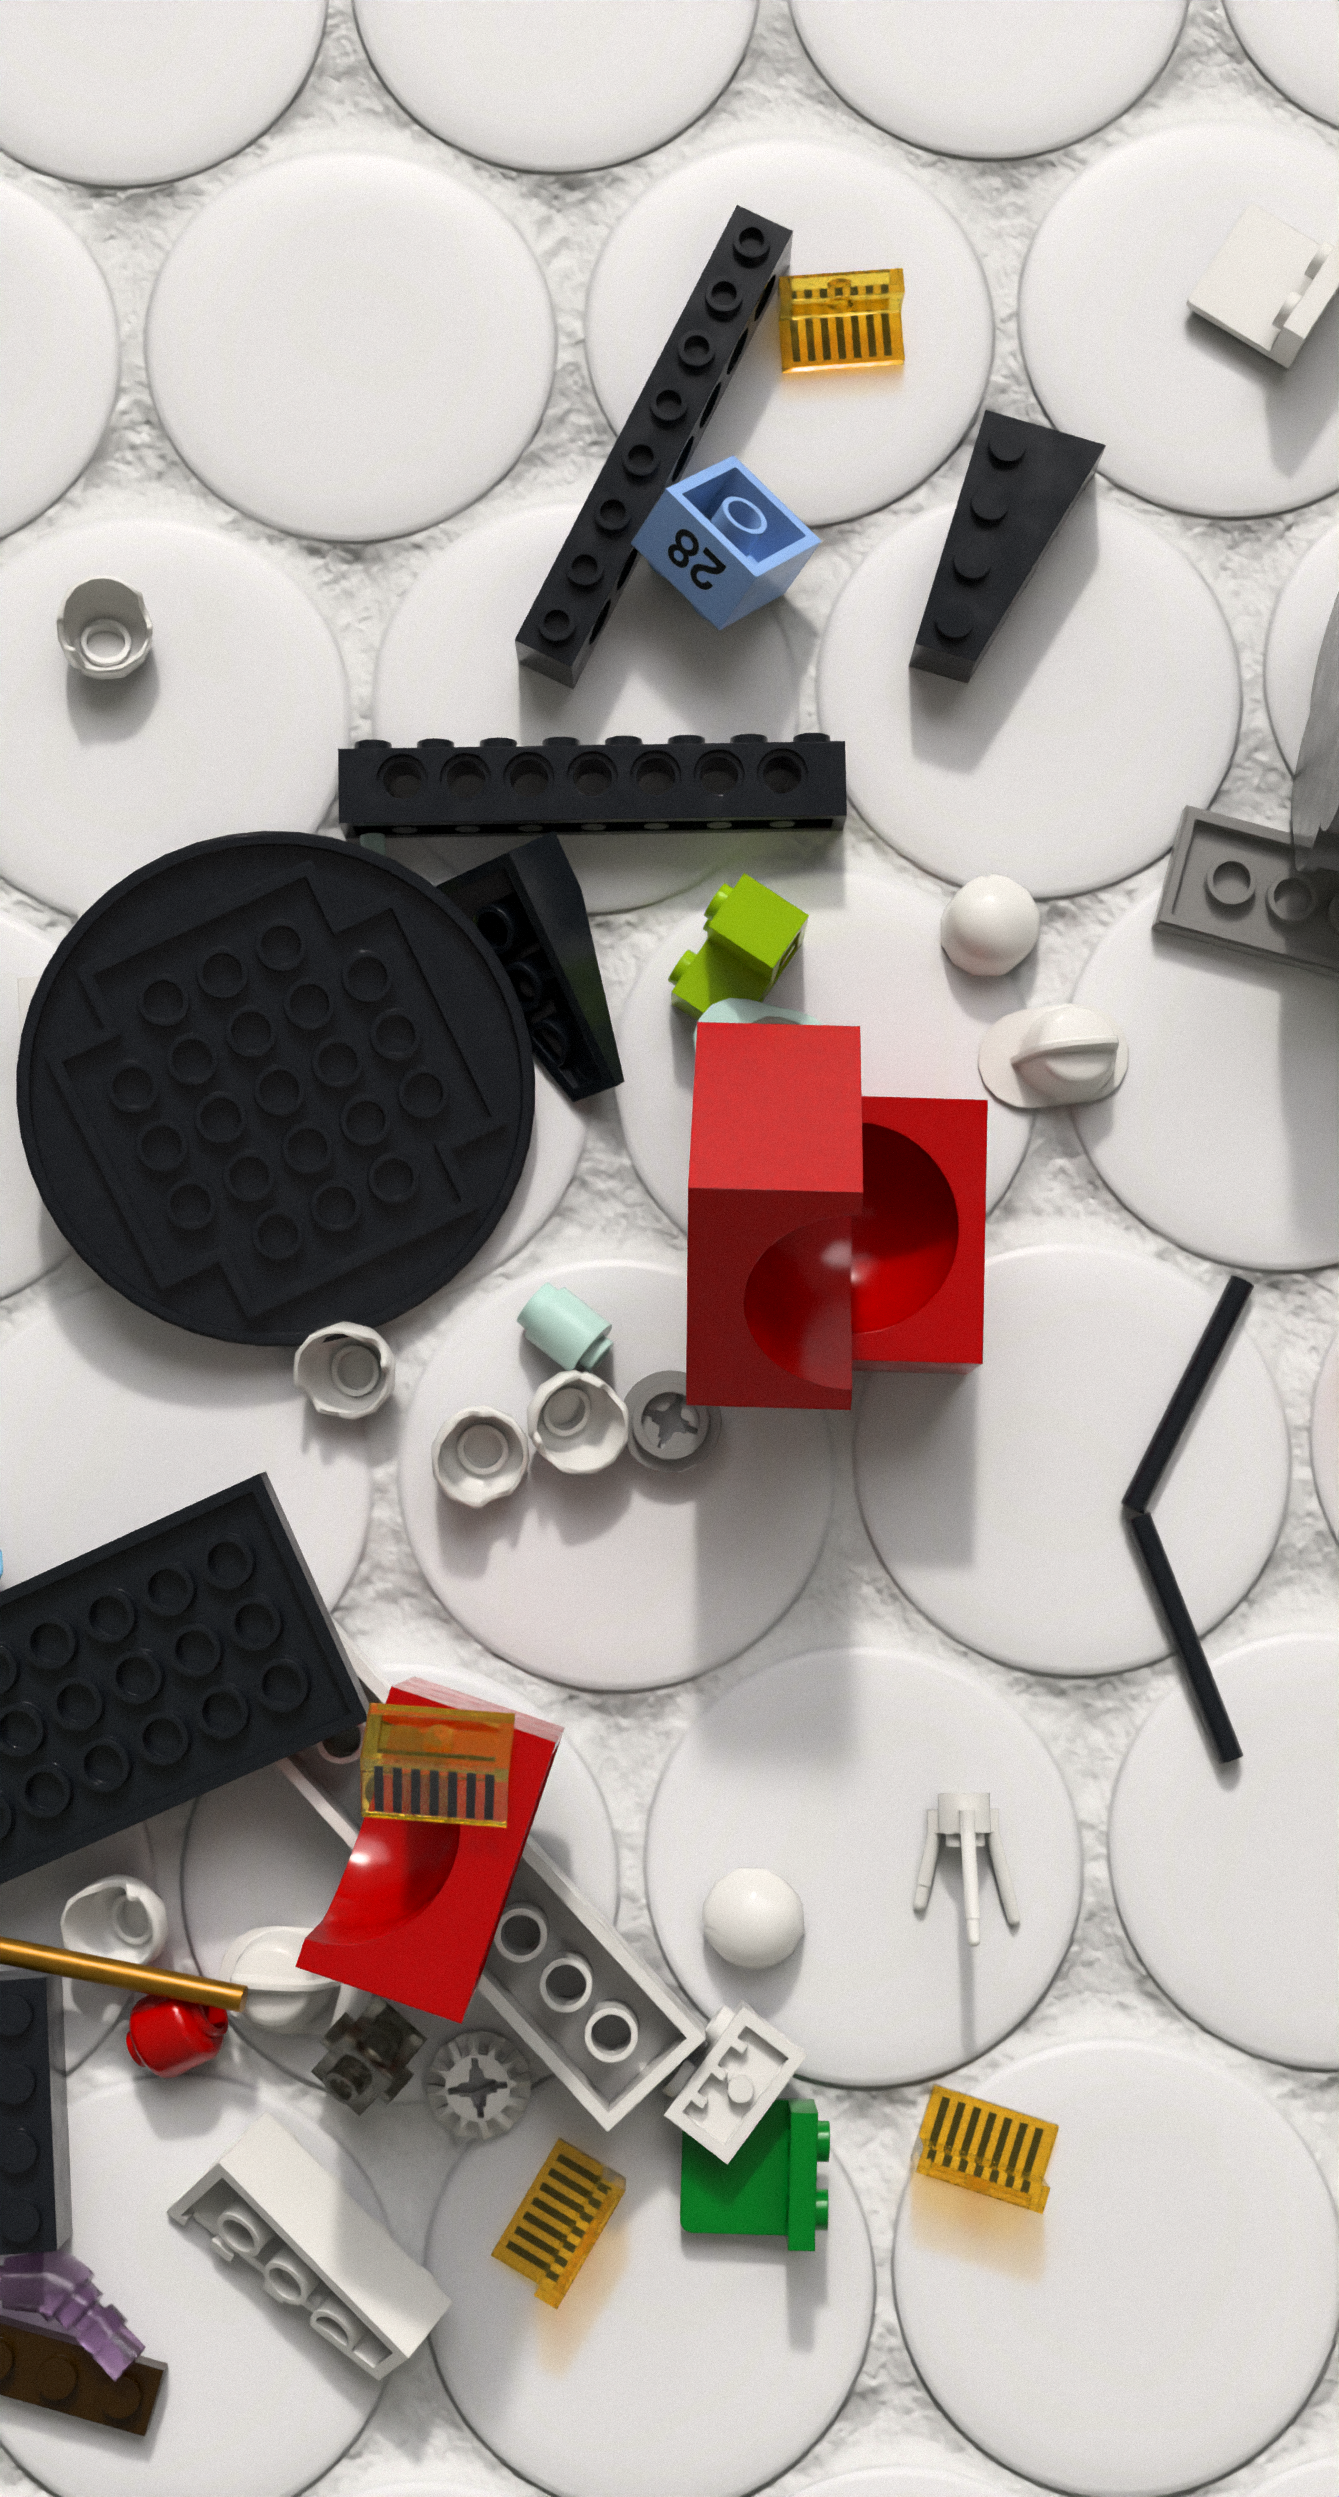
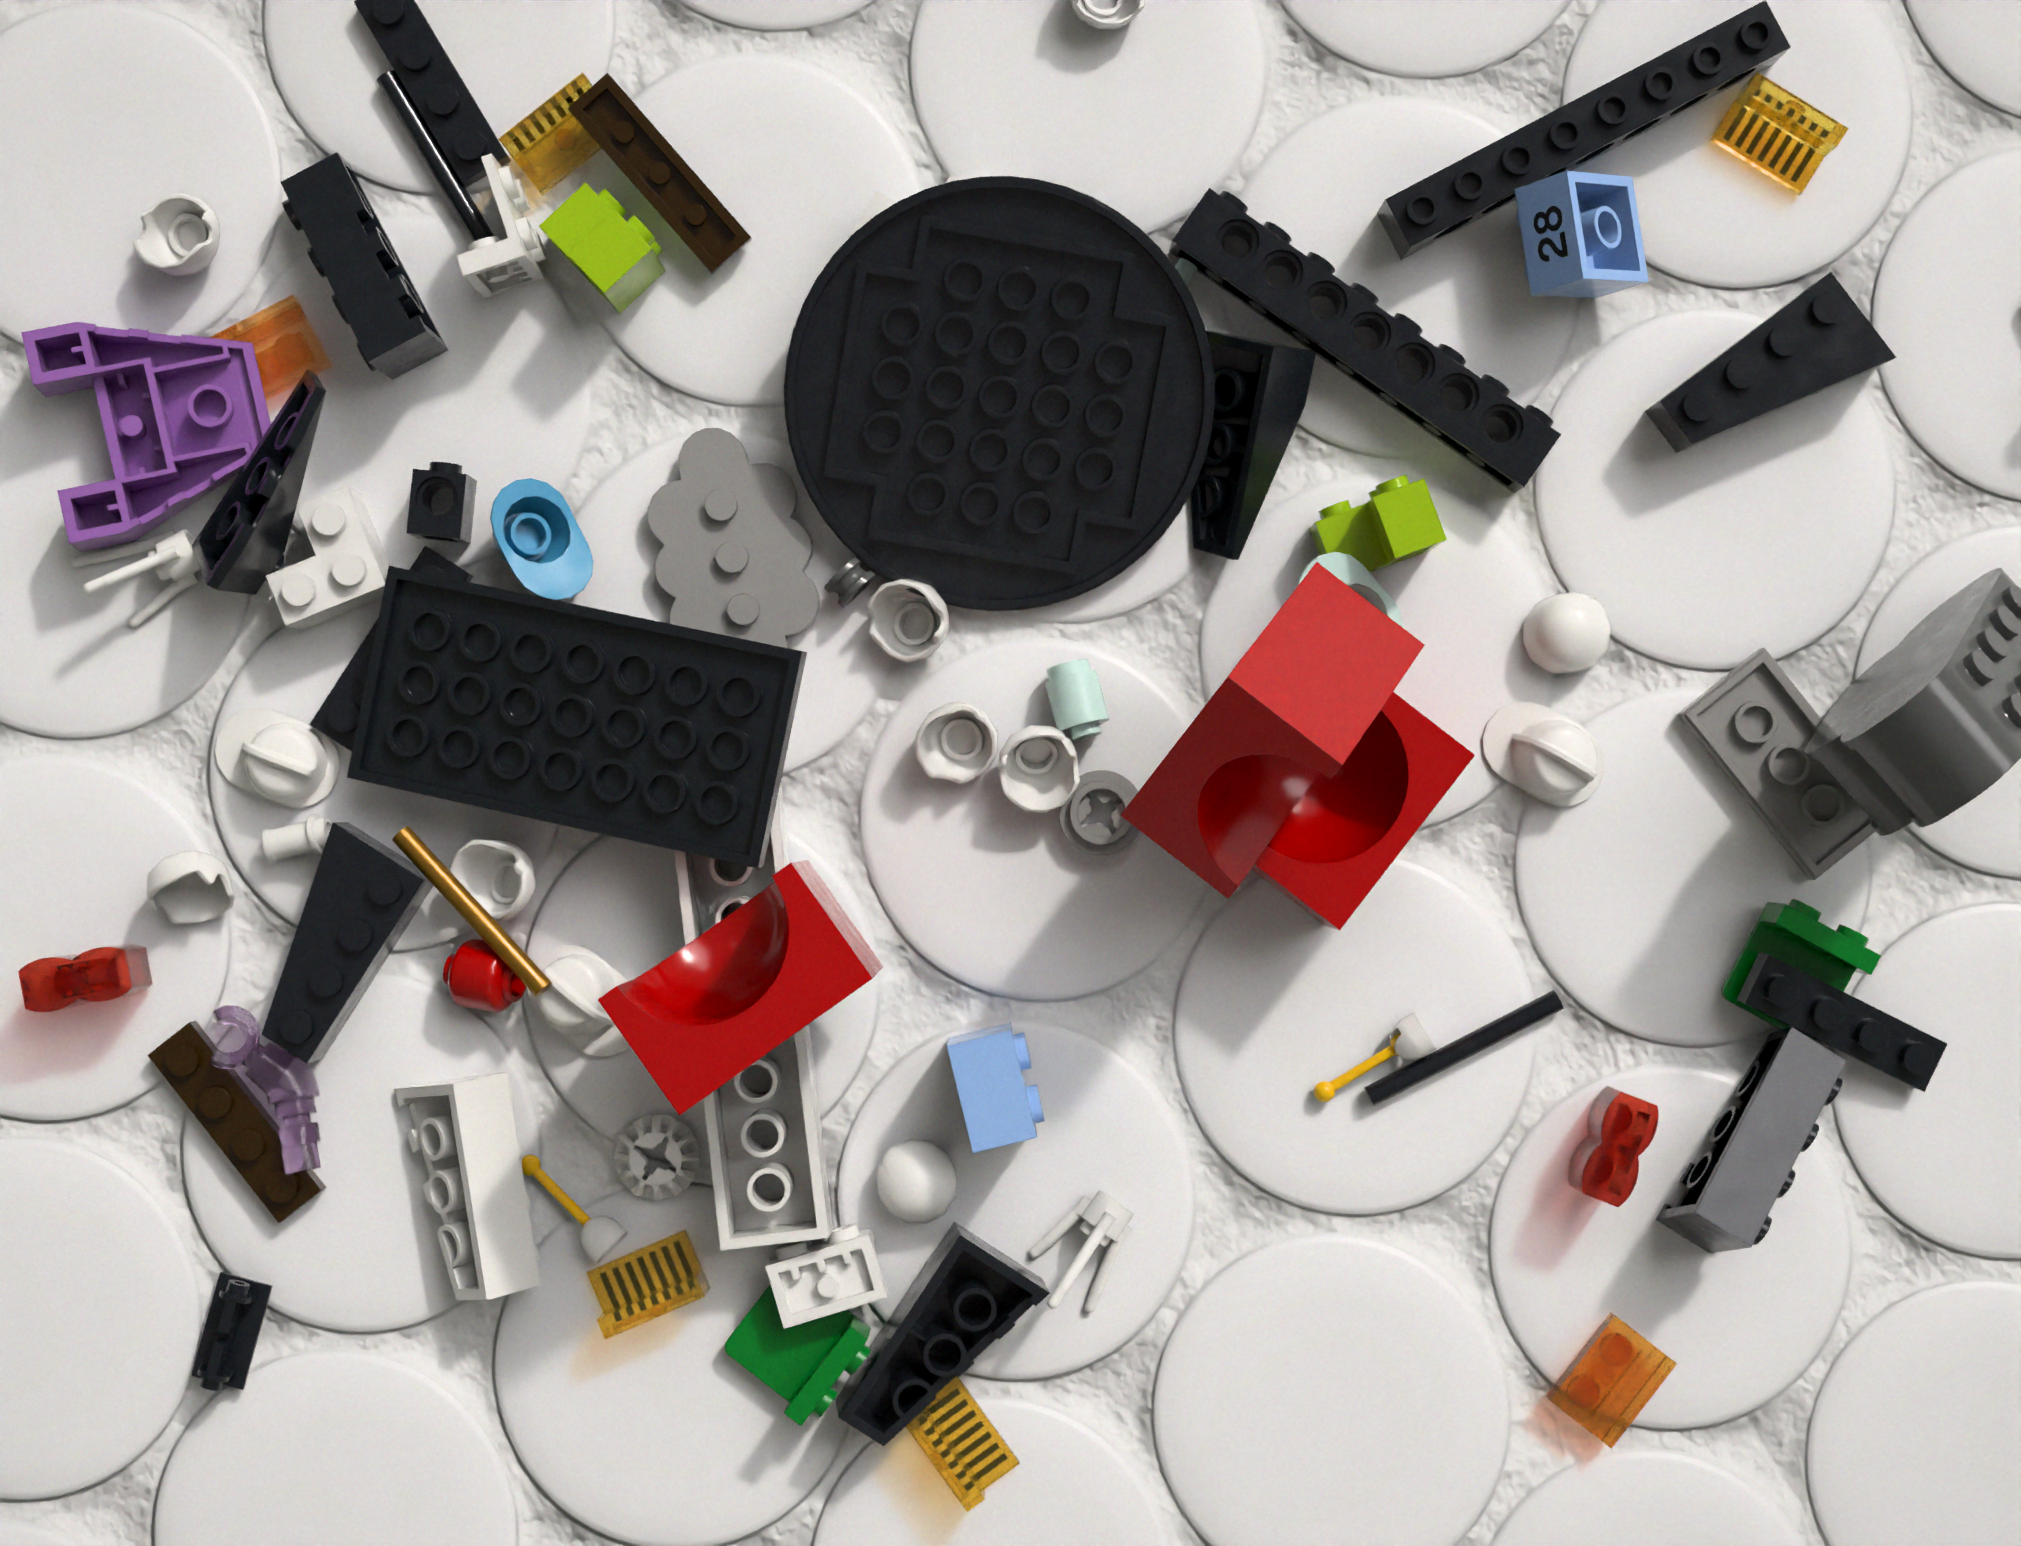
camera: 35 degrees right, 5 degrees up
clear smoke brick [310,1995,427,2116] -> none
clear yellow panel [360,1703,515,1828] -> none
black bar [1126,1512,1243,1764] -> none
none -> hinge [521,1154,628,1263]
none -> light grey plate [648,428,820,648]
none -> dark grey bush [824,556,877,608]
none -> black wedge [835,1222,1050,1446]
none -> light blue brick [947,1022,1045,1153]
none -> hinge [1314,1013,1436,1102]

